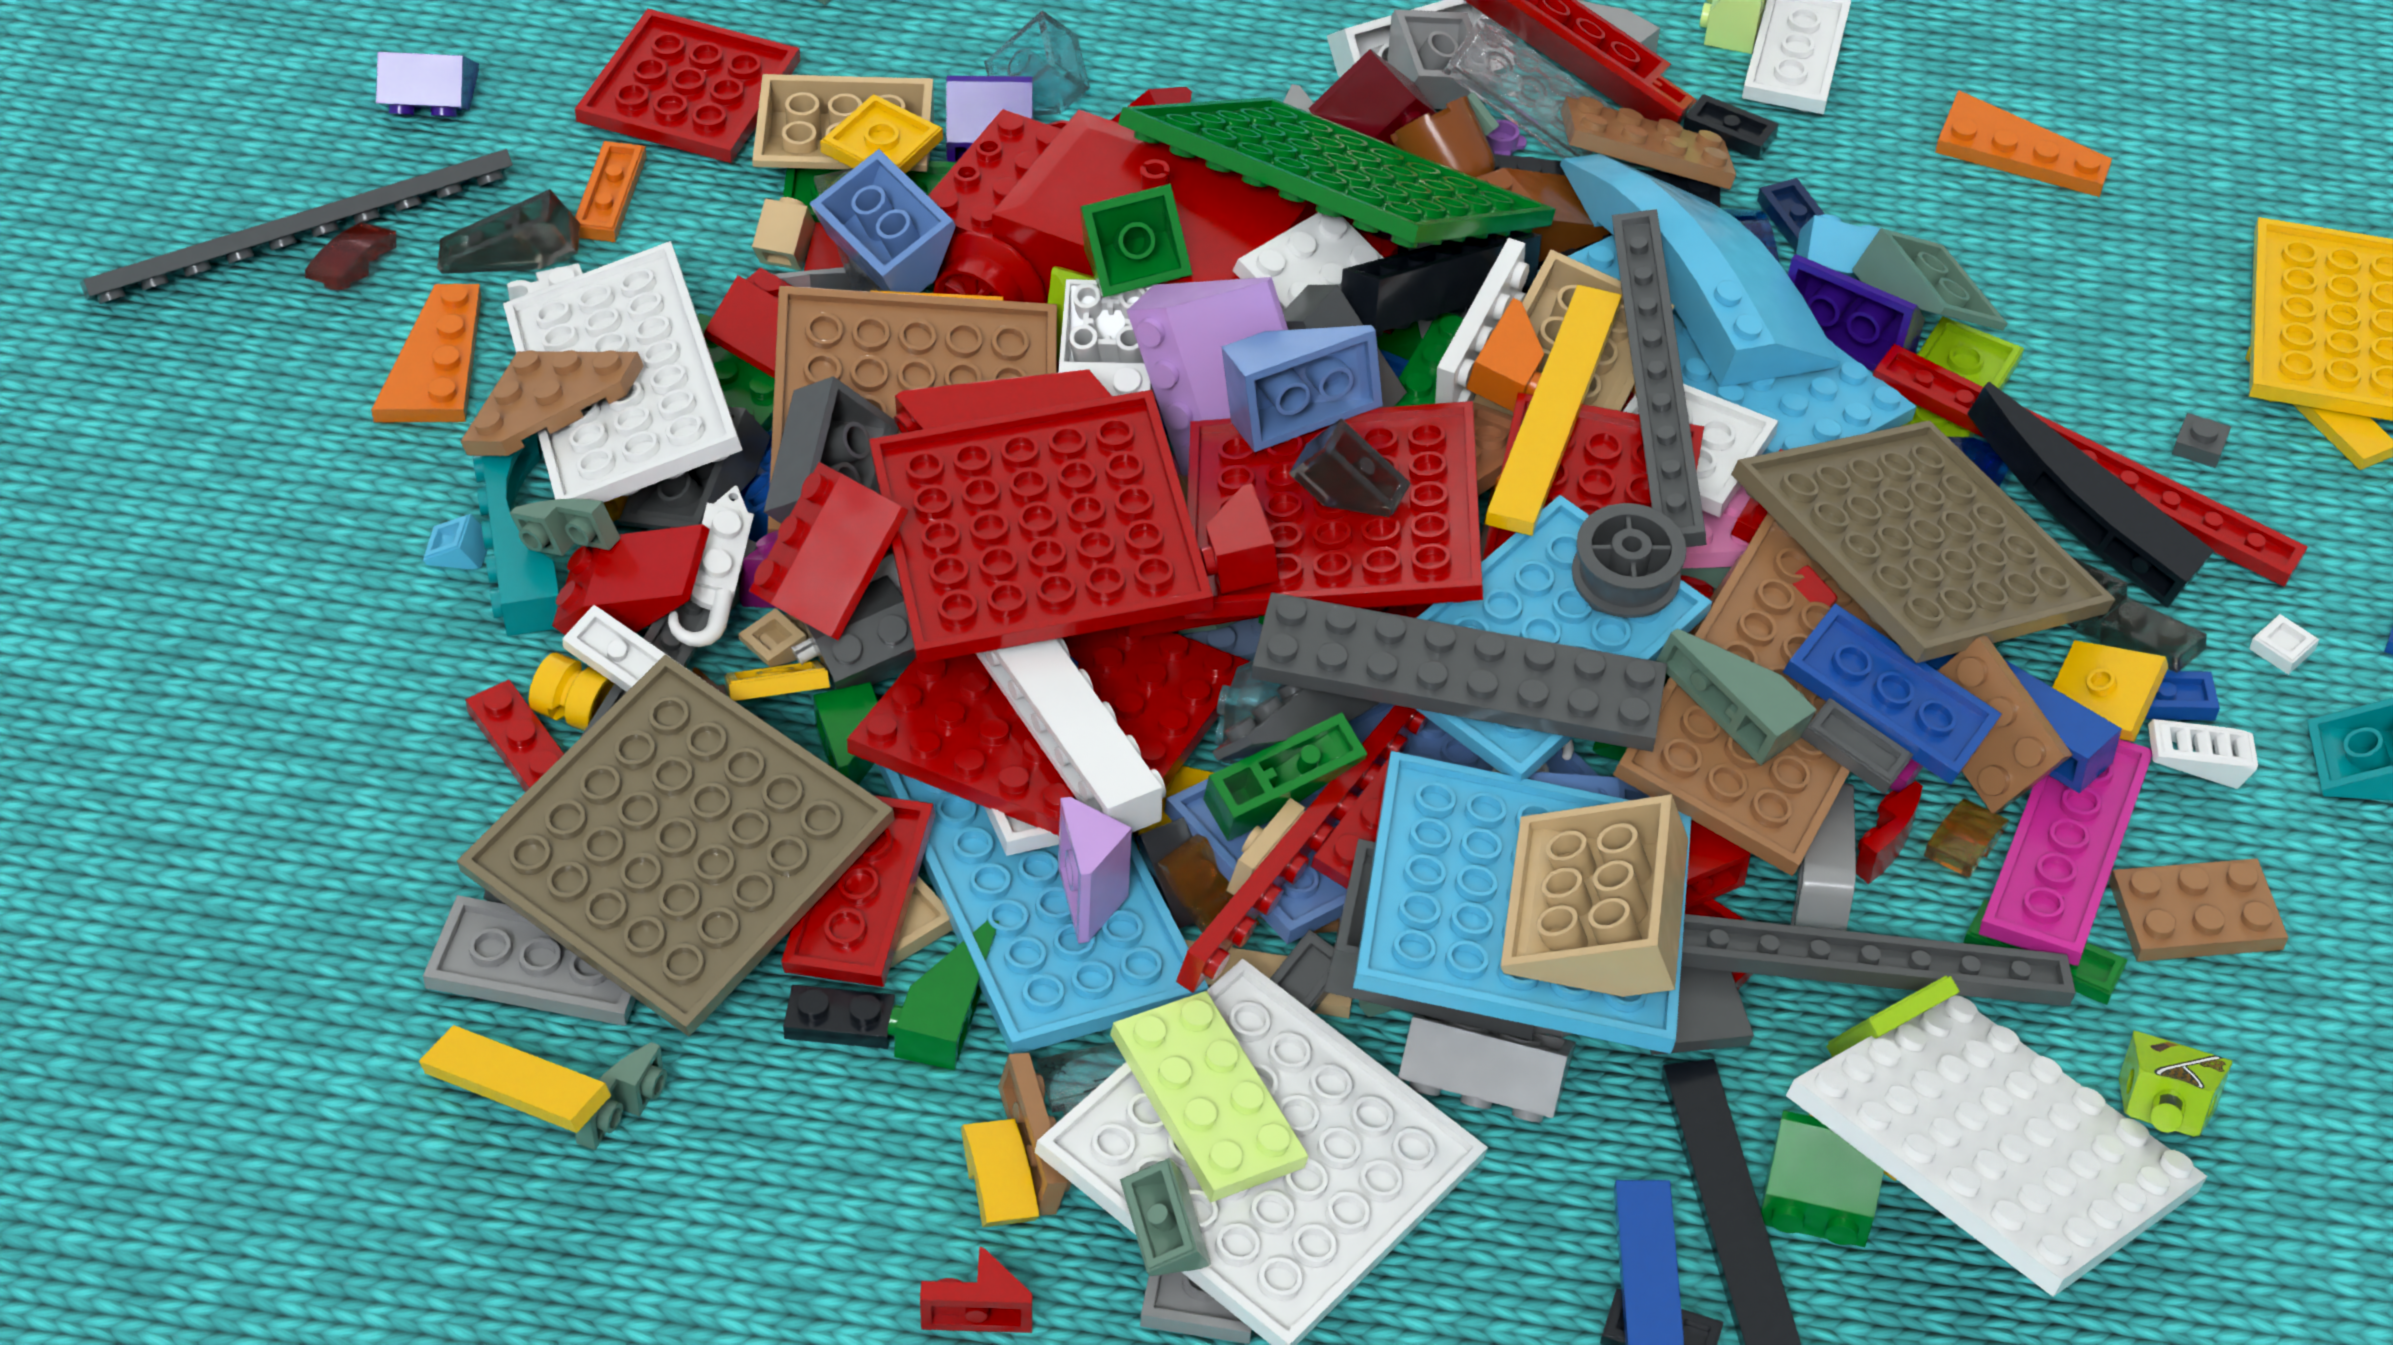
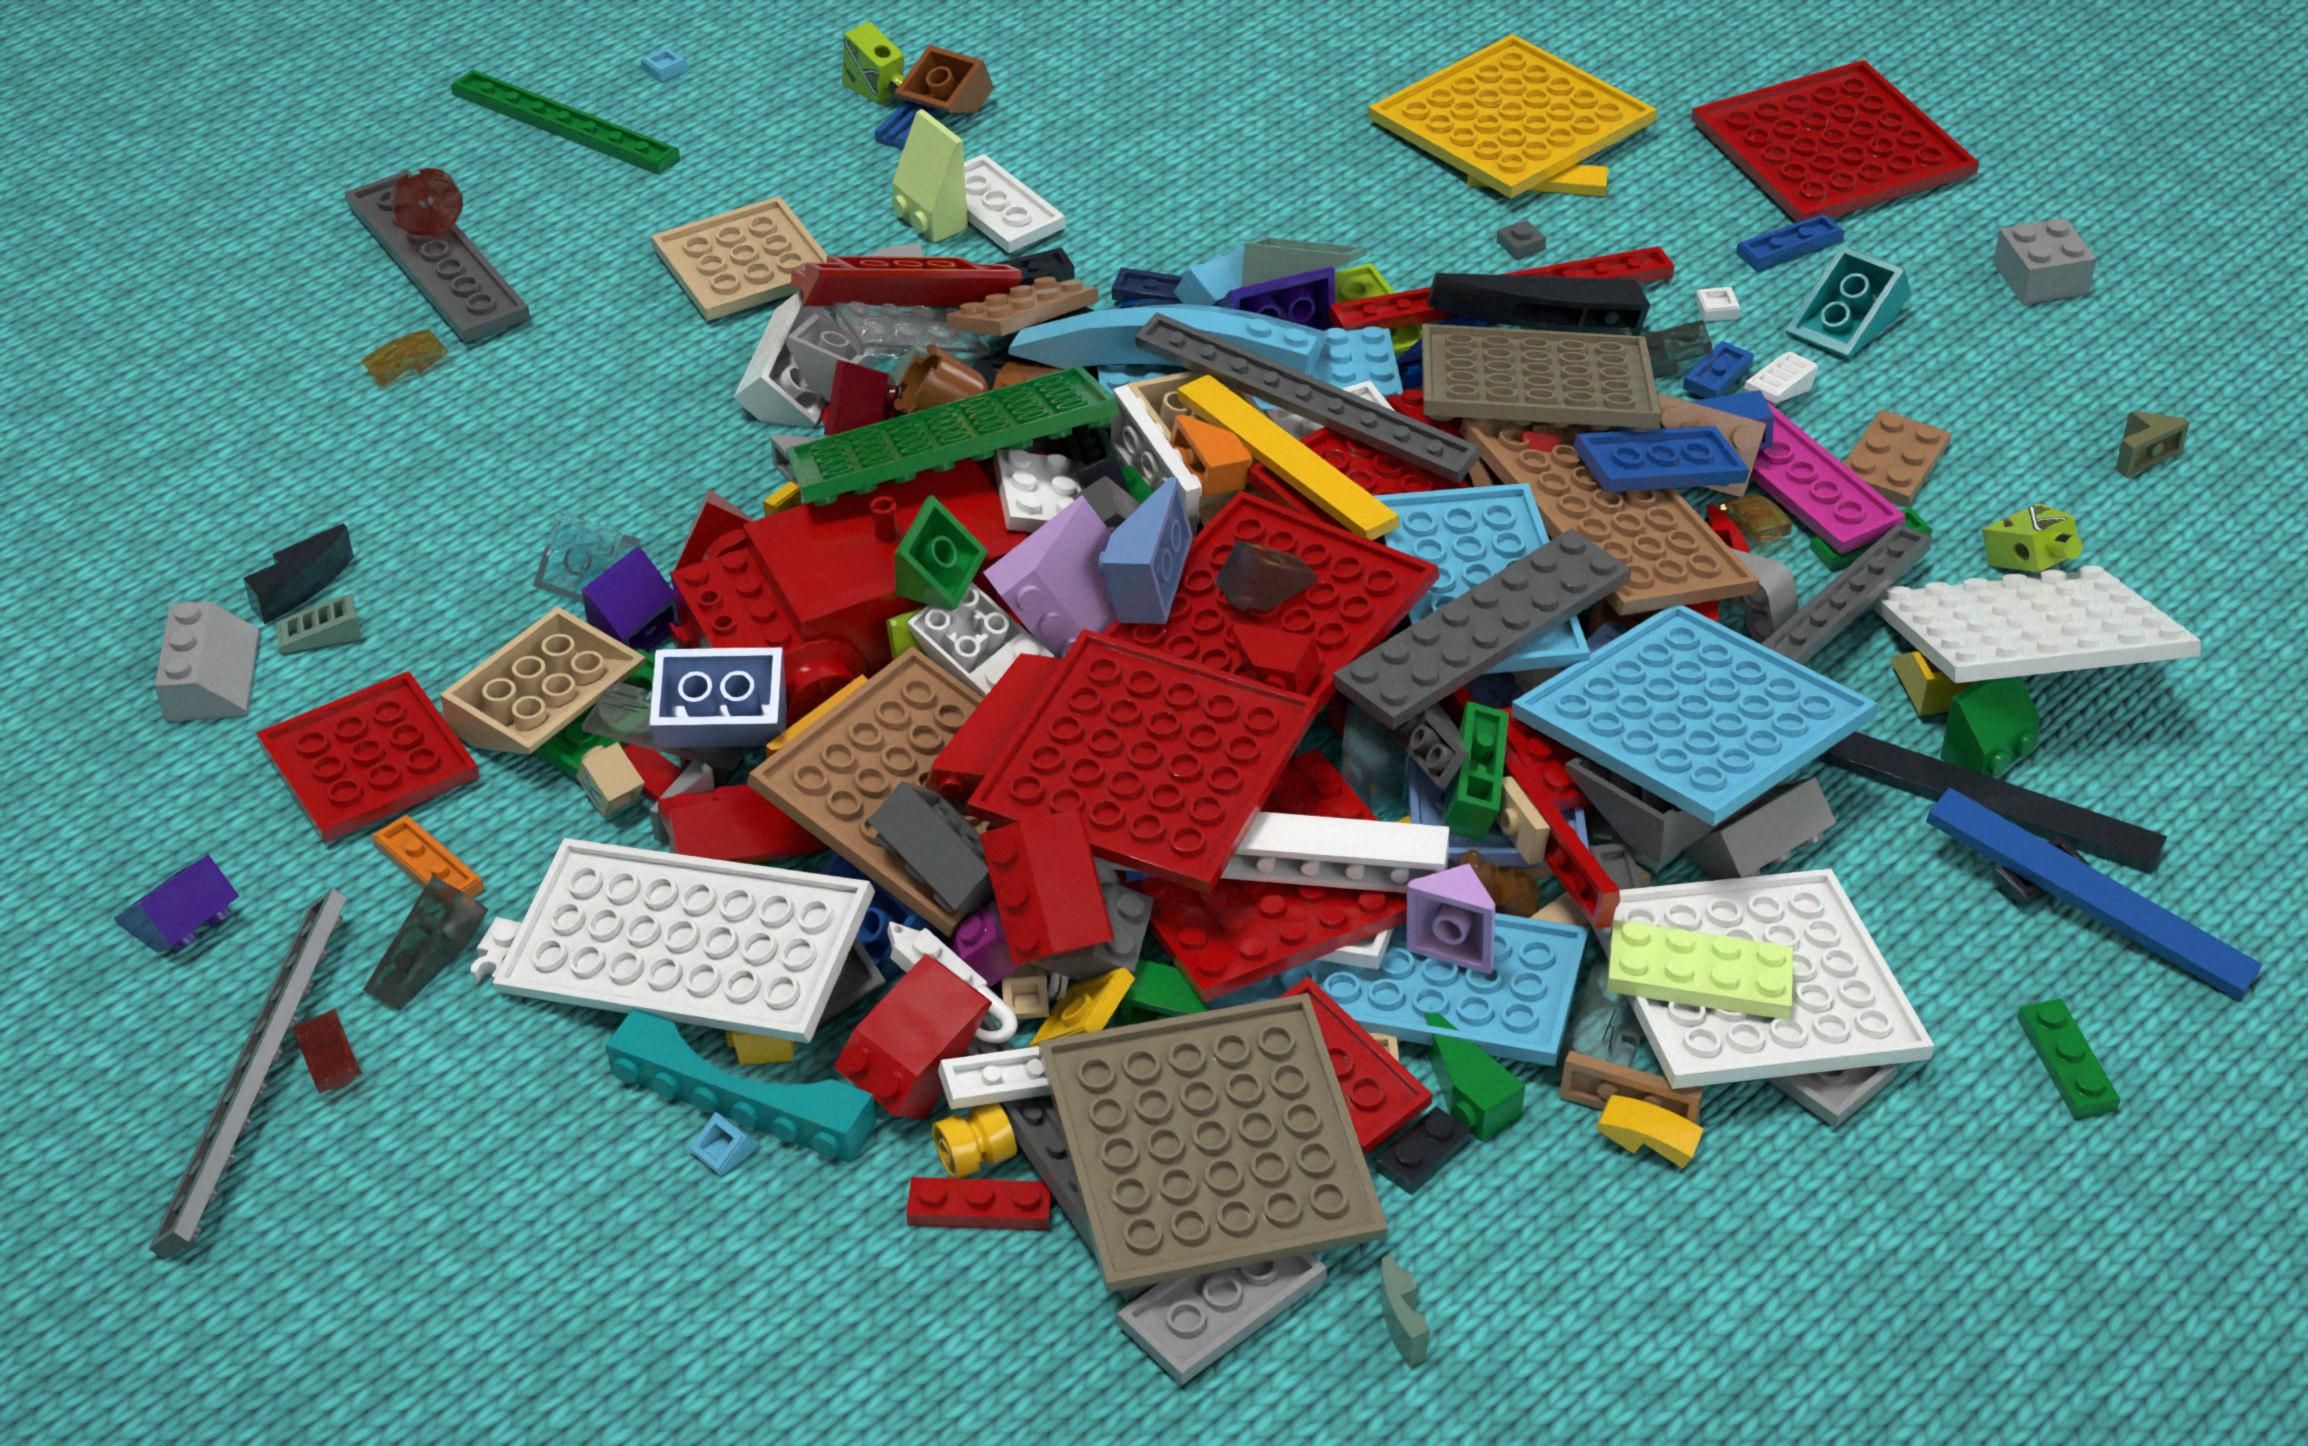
camera: 50 degrees left, 5 degrees down
orange wing [371,283,482,423] -> none
yellow tile [419,1025,611,1133] -> none
medium nougat plate [461,350,644,456] -> none
sand green slope [510,499,620,556] -> none
yellow plate [820,94,943,174] -> none
red slope [920,1247,1033,1333] -> none
sand green slope [1120,1158,1211,1276] -> none
tan slope [1501,794,1688,997] -> none
dark grey wheel [1572,503,1687,618] -> none
sand green slope [1656,628,1817,766] -> none
dark grey tile [1801,698,1914,795] -> none
lime tile [1826,976,1960,1058] -> none
orange wing [1935,90,2112,197] -> none
yellow plate [2052,640,2168,742] -> none

